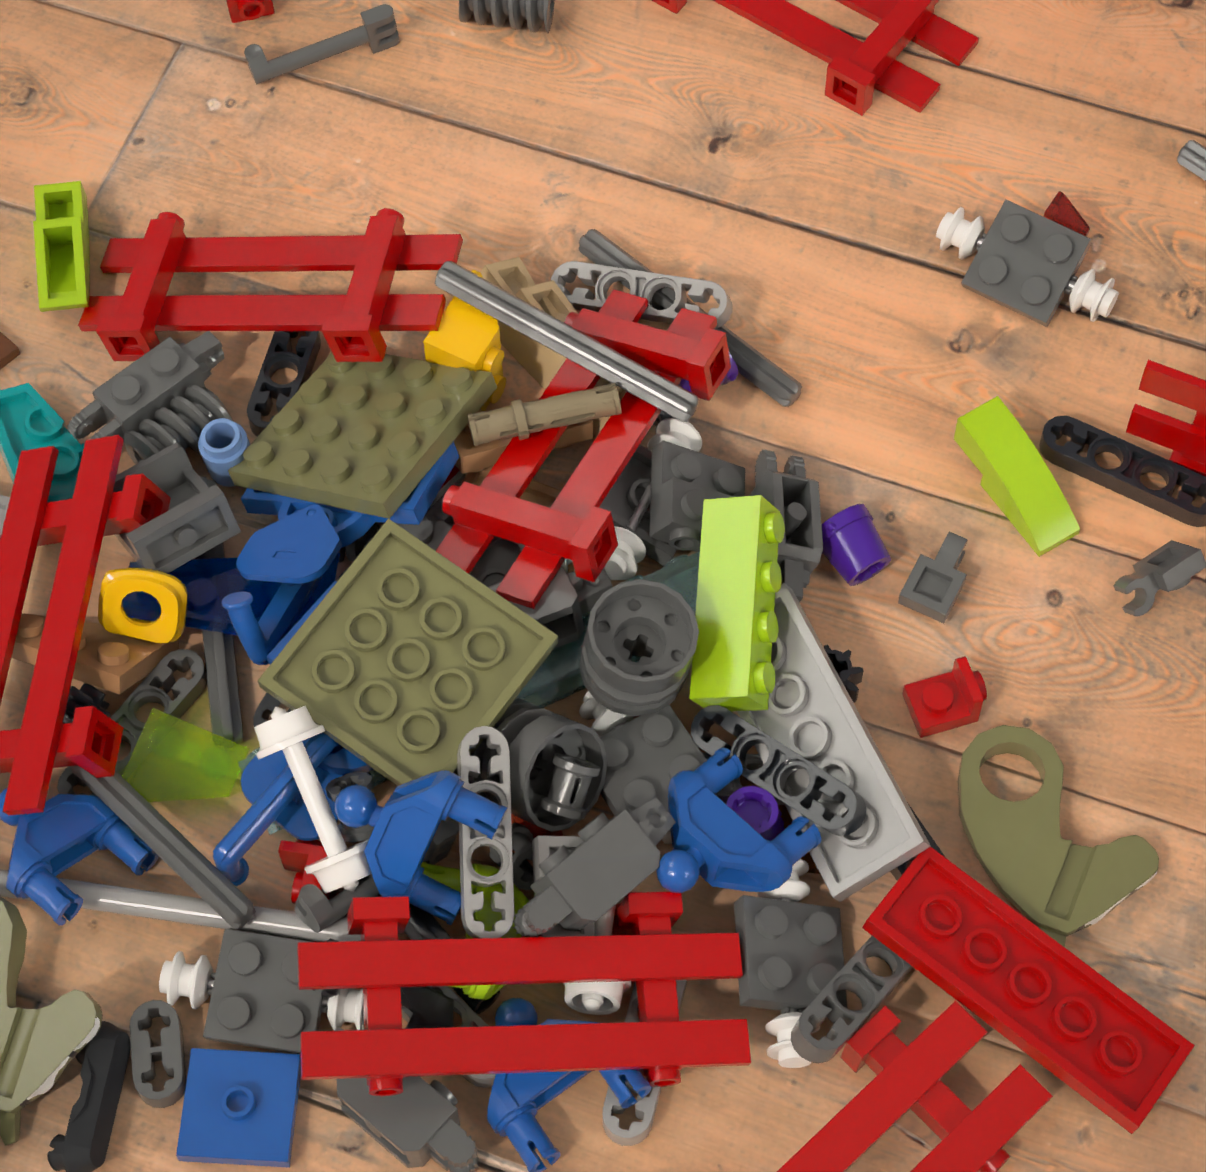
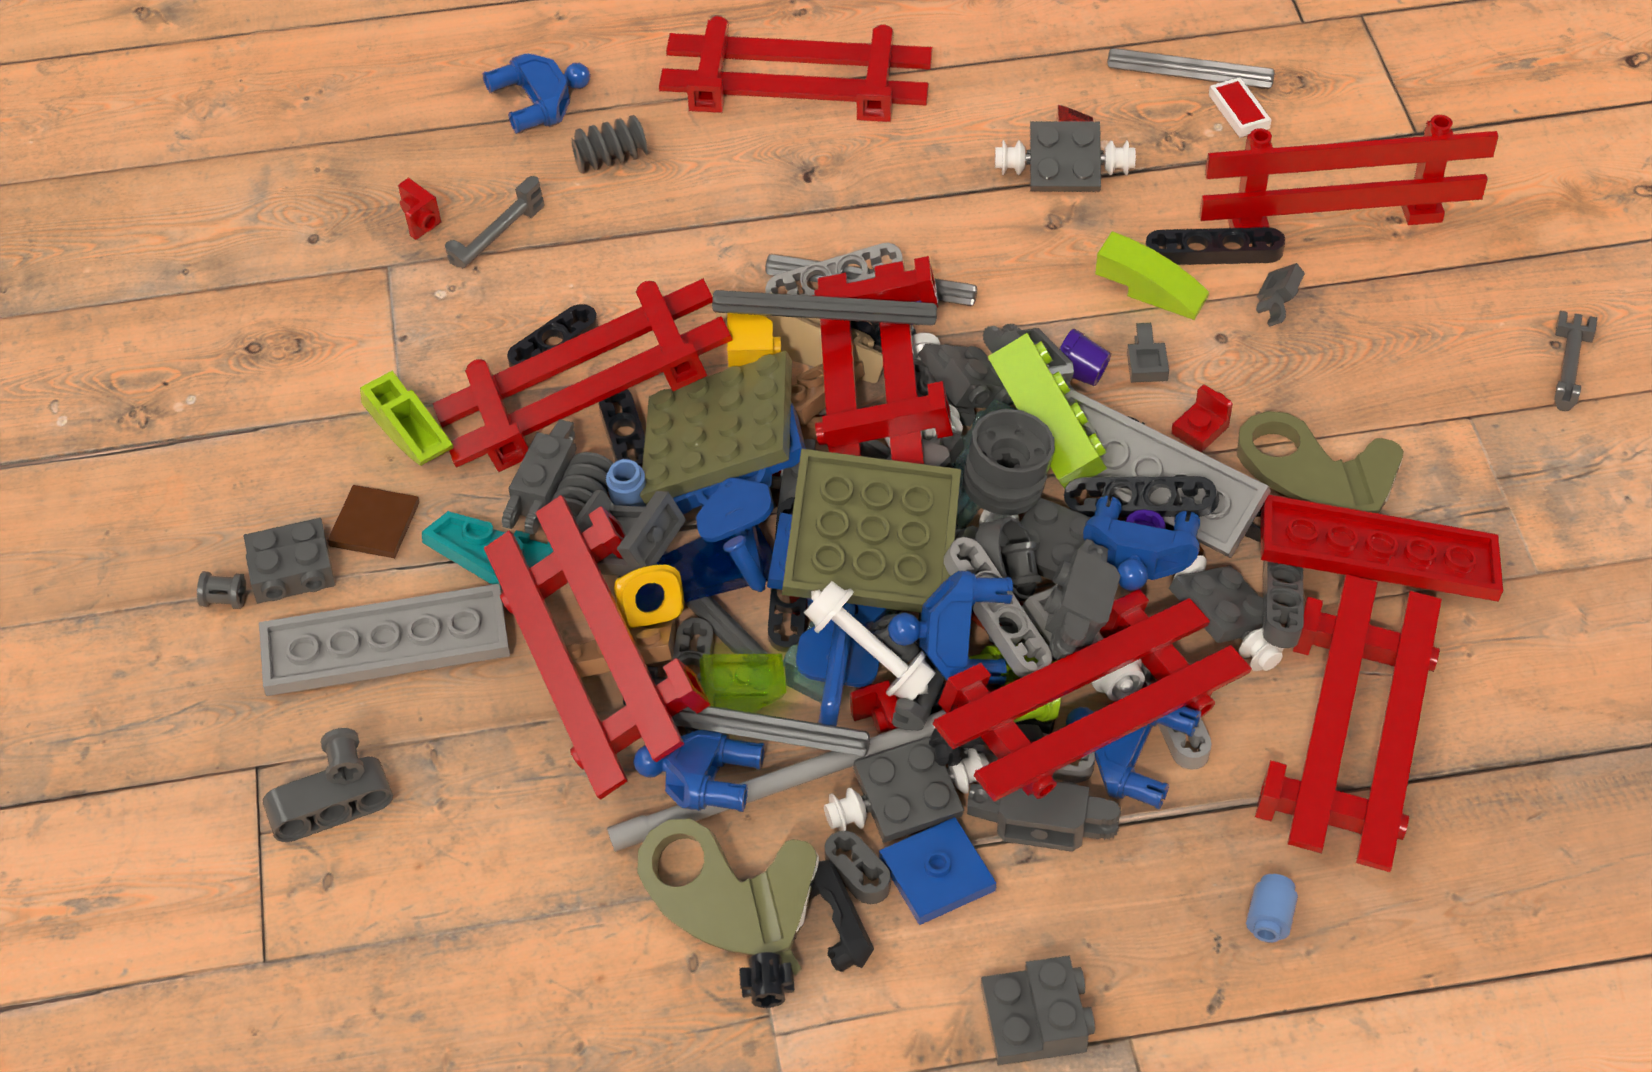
camera: 30 degrees left, 10 degrees down
dark tan pin [467,382,622,446] -> none
none -> black beam [507,304,598,368]

